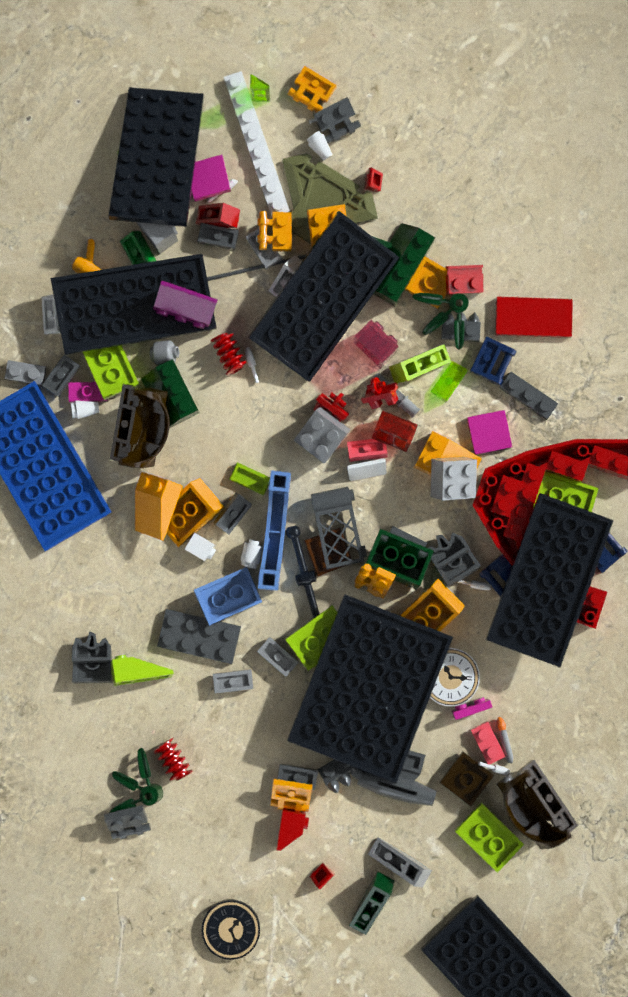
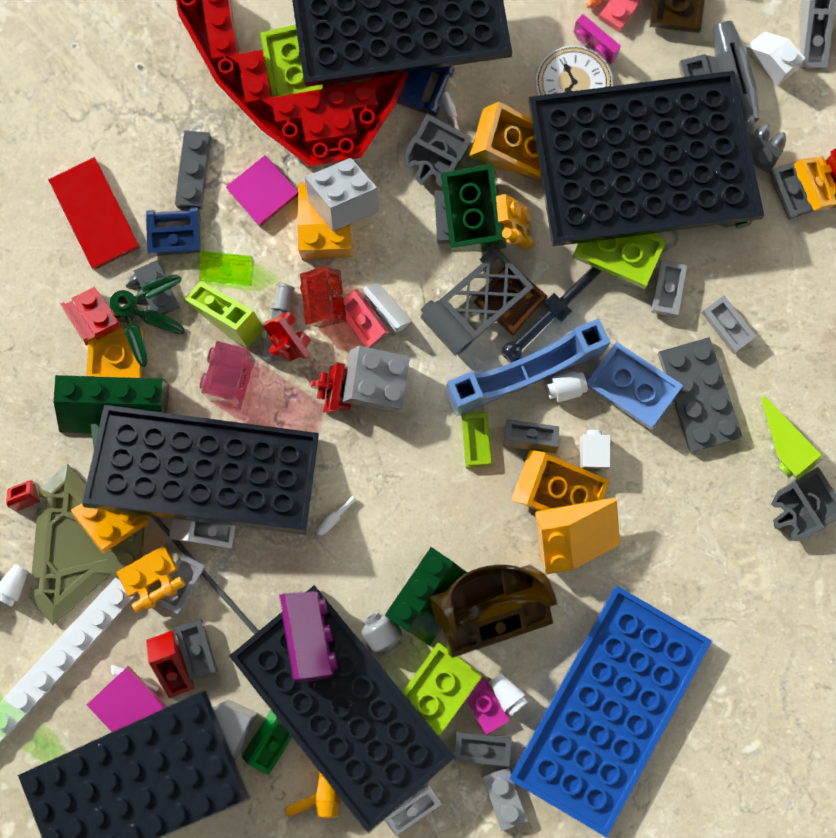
camera: 115 degrees left, 5 degrees down
red piece [210,333,247,376] -> none
none -> white slope [745,32,806,86]

